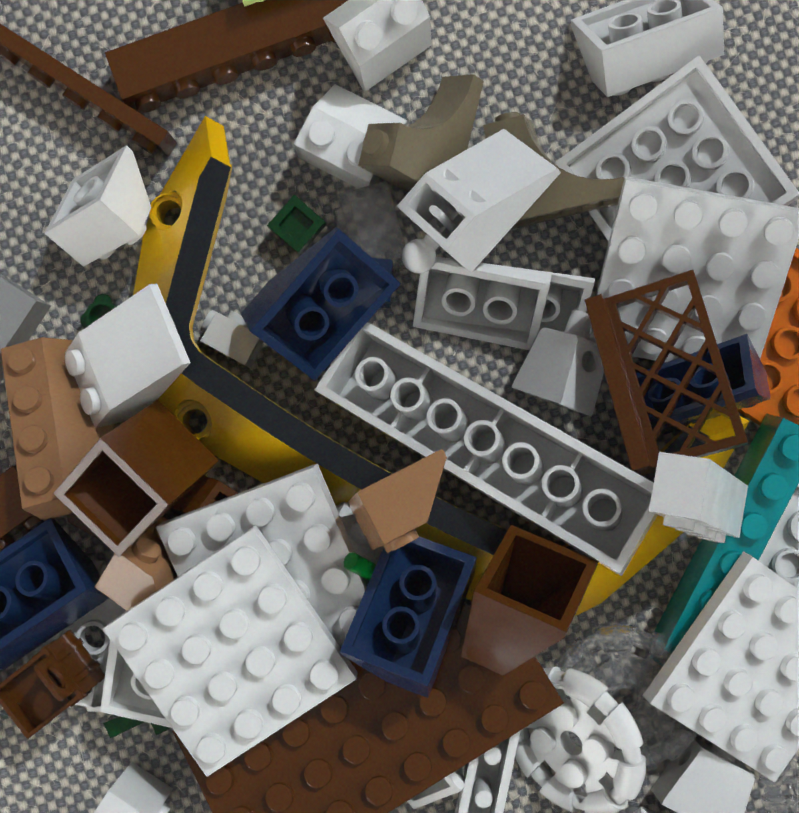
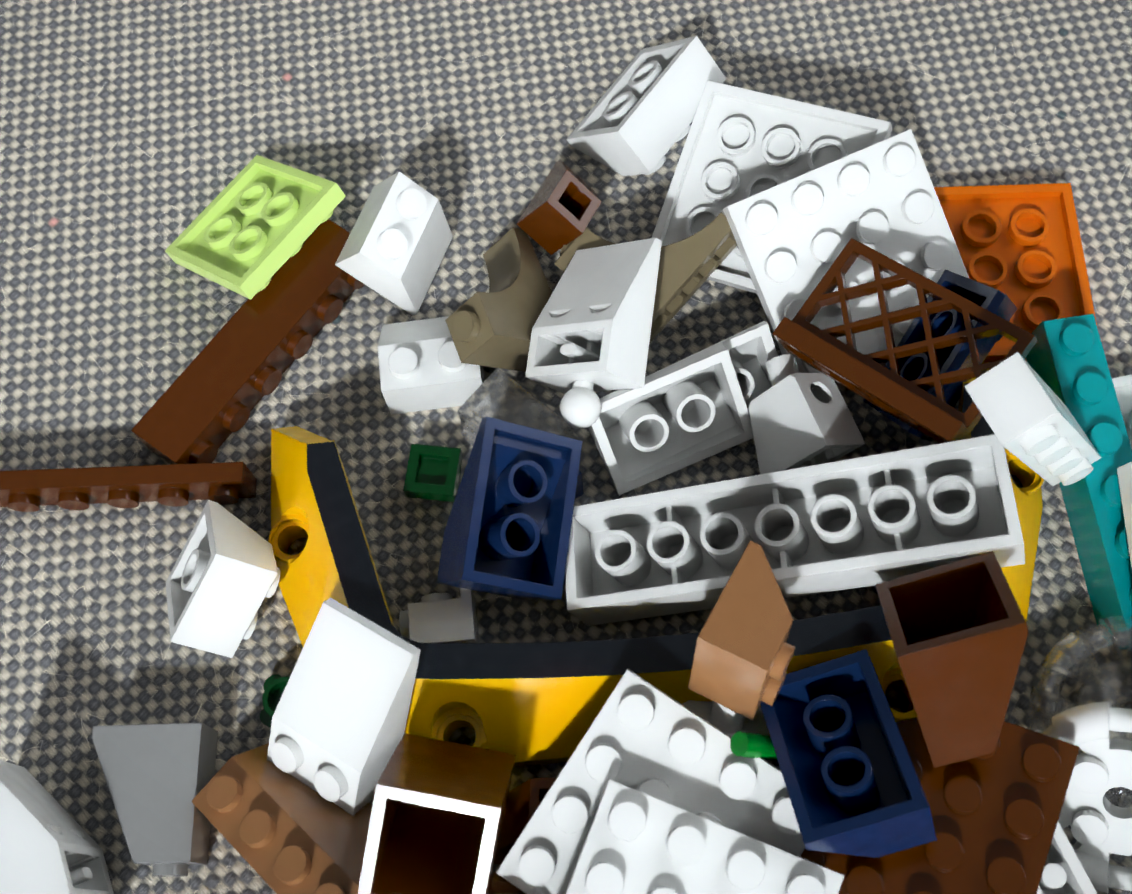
camera: 30 degrees left, 20 degrees down
none -> reddish brown slope [517,160,602,255]

